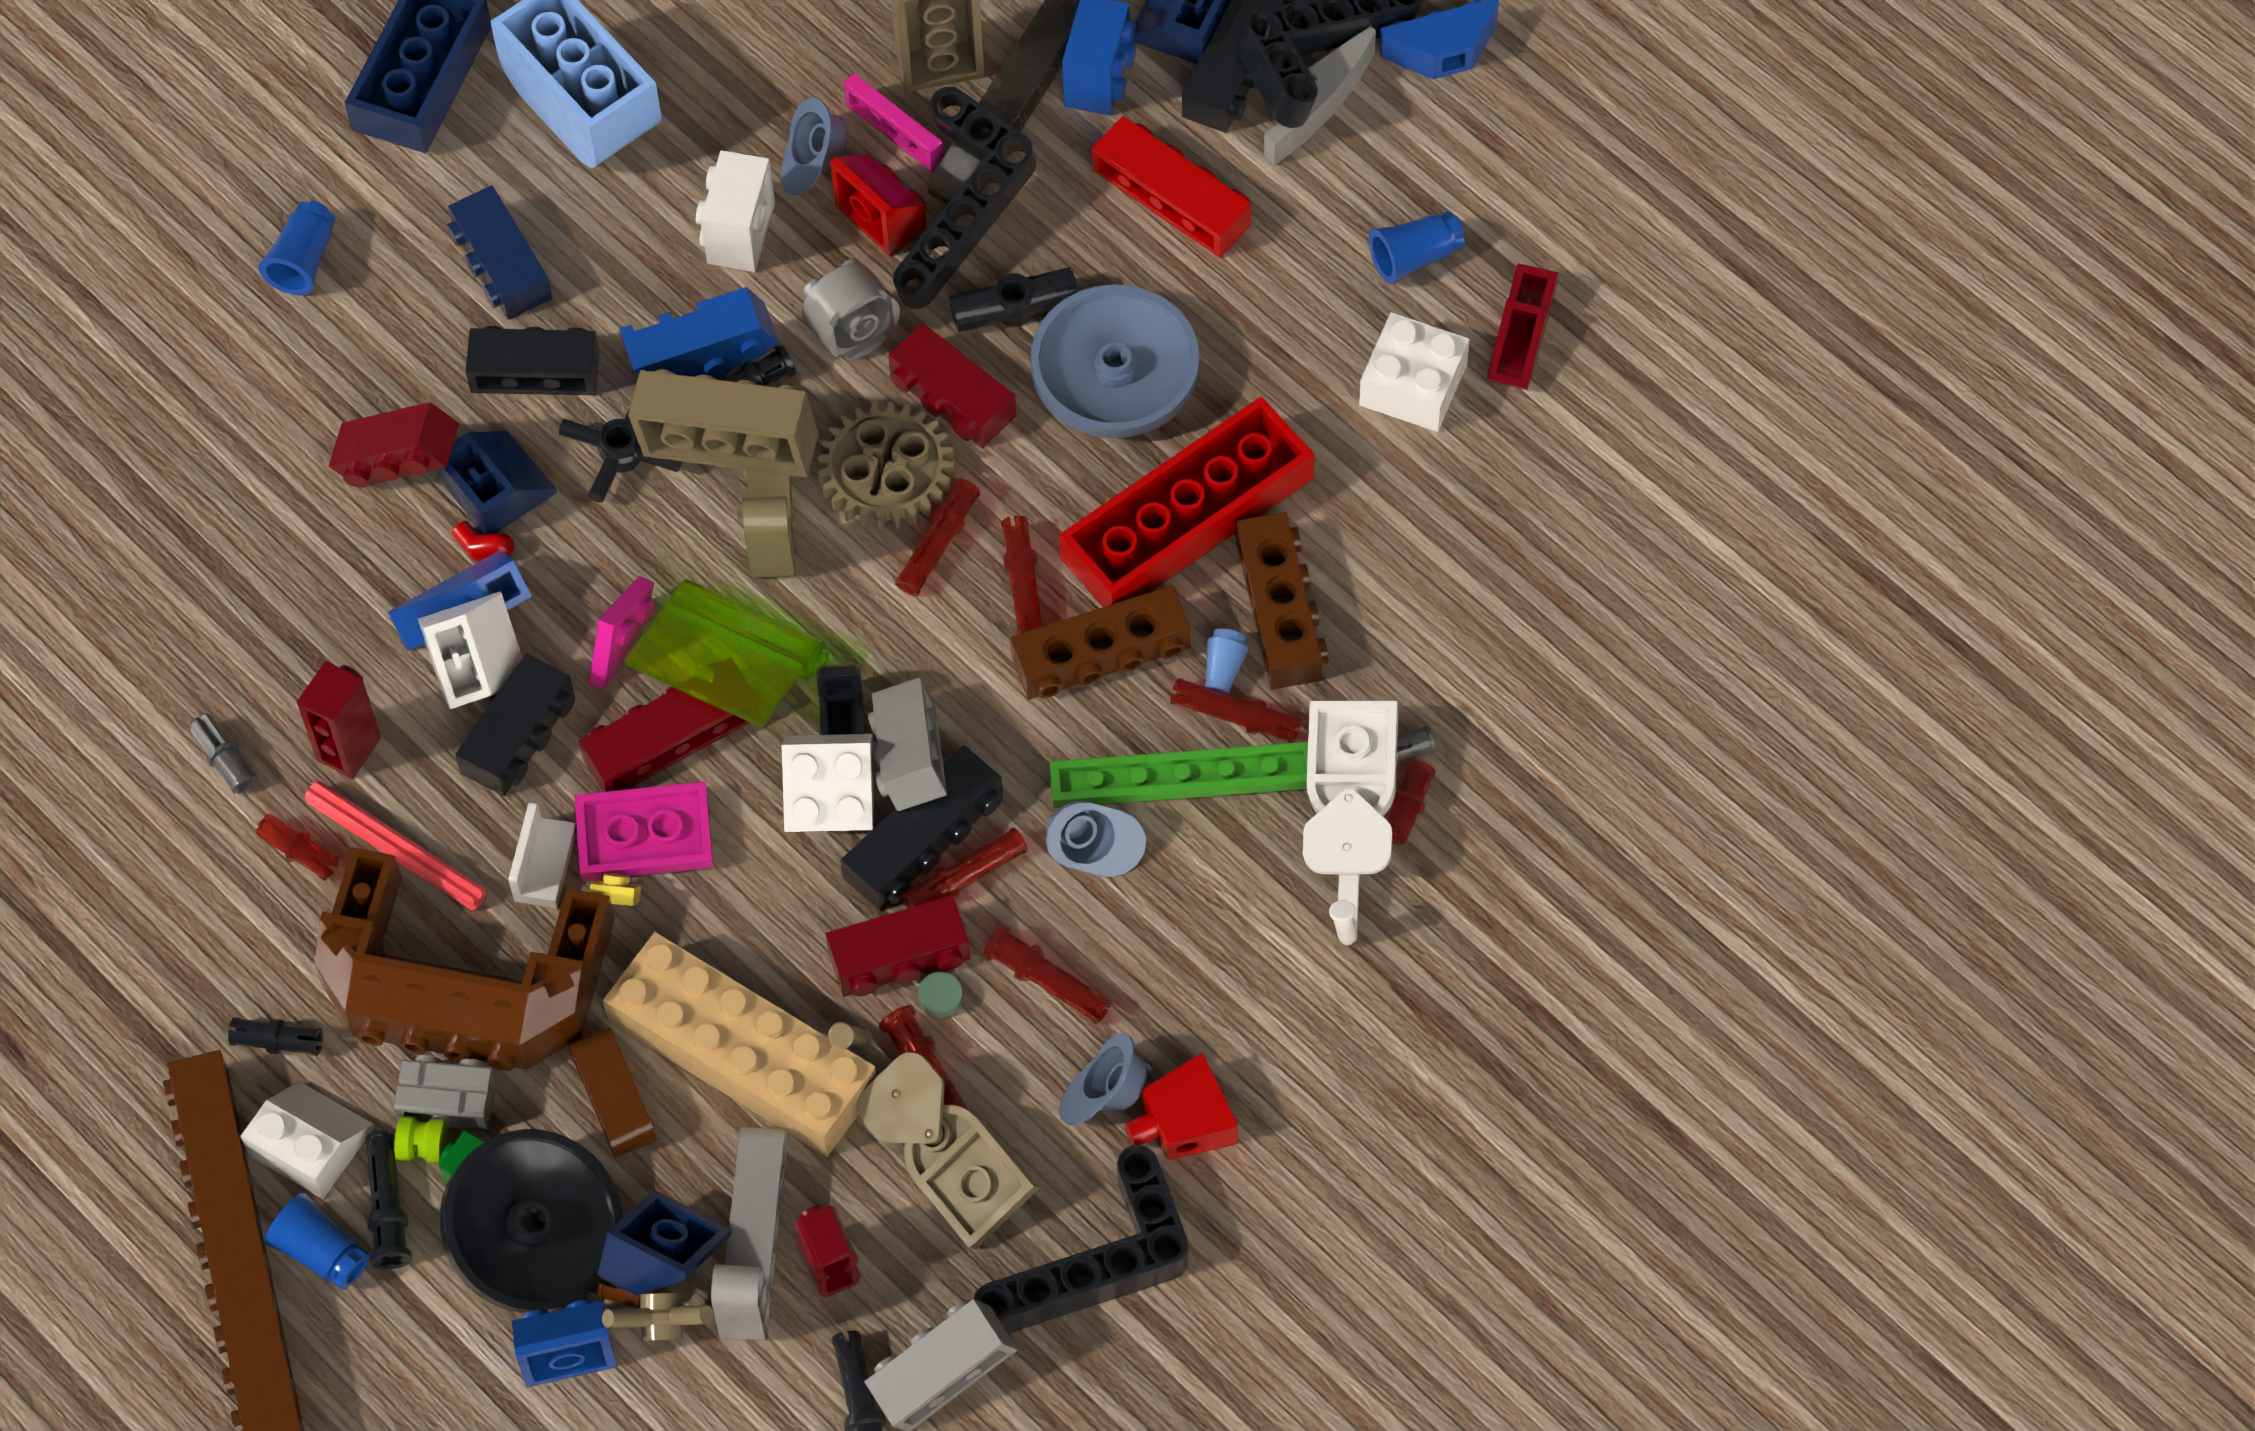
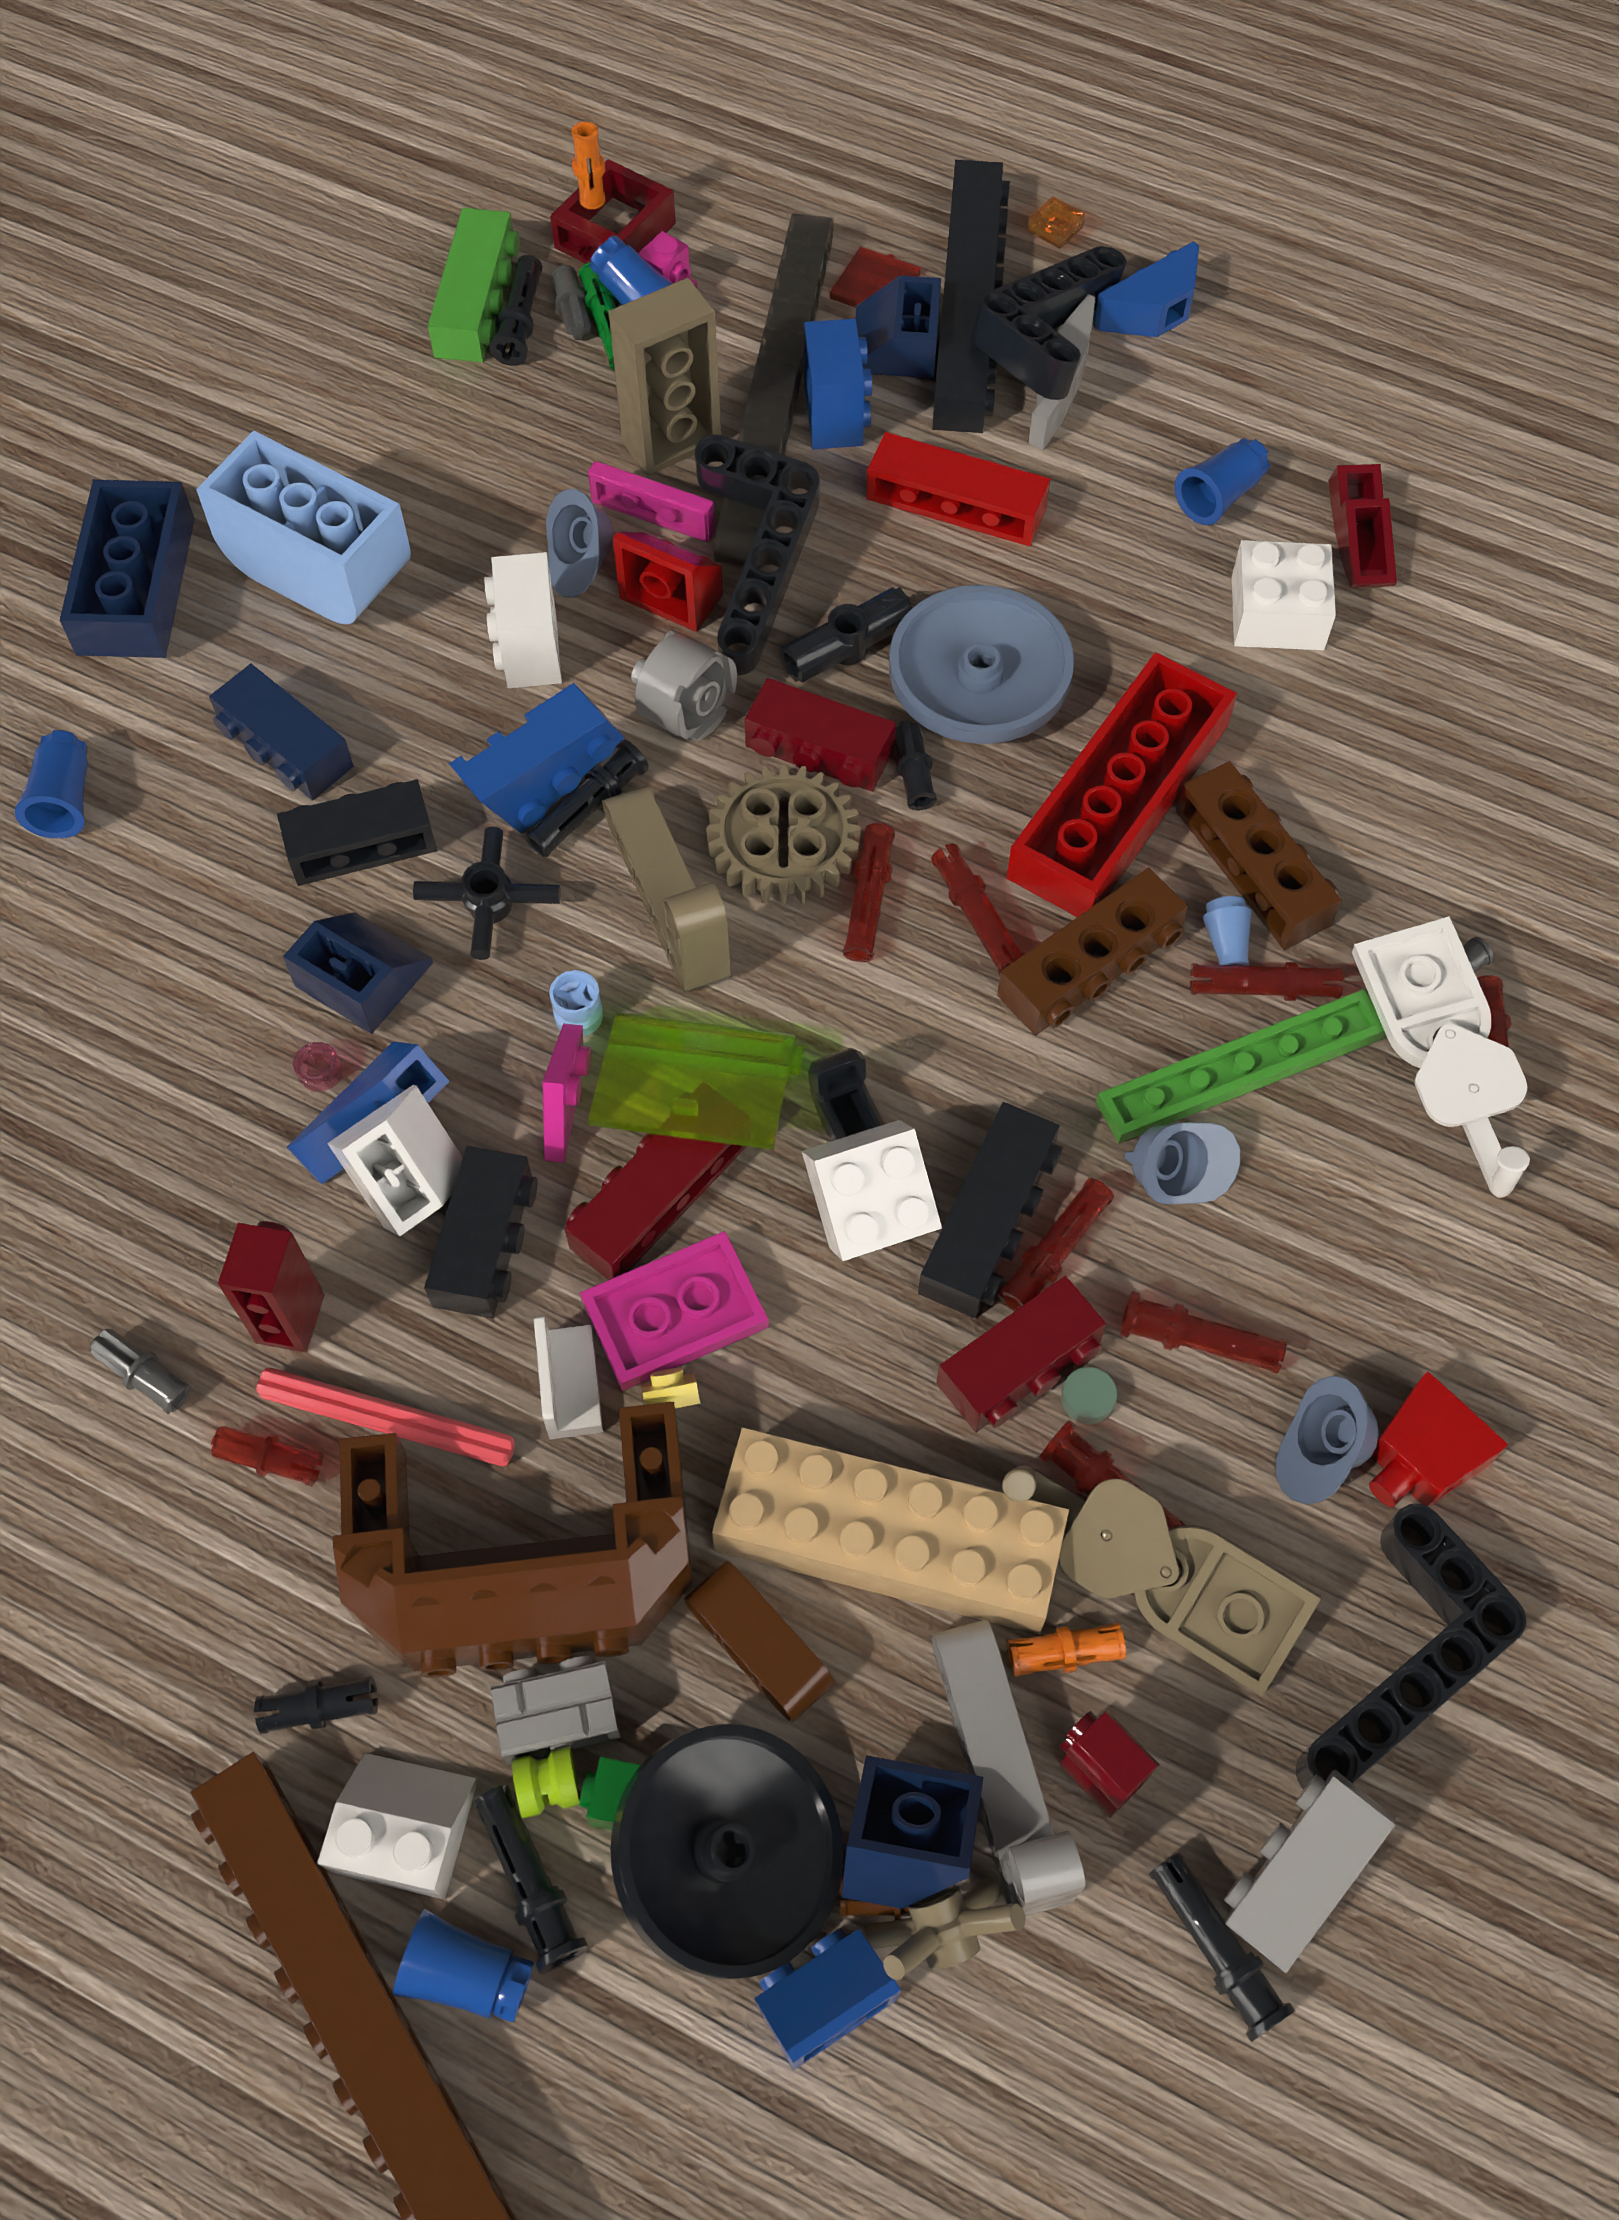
camera: 20 degrees left, 0 degrees up
dark red brick [328,402,460,487] -> none
red arm [451,521,515,562] -> none
dark tan brick [628,369,819,478] -> none
light grey brick [868,677,947,811] -> none
none -> clear pink bush [293,1042,343,1092]
none -> light blue wheel [549,970,603,1037]
none -> black axle [895,720,937,811]
none -> orange pin [1006,1622,1126,1677]

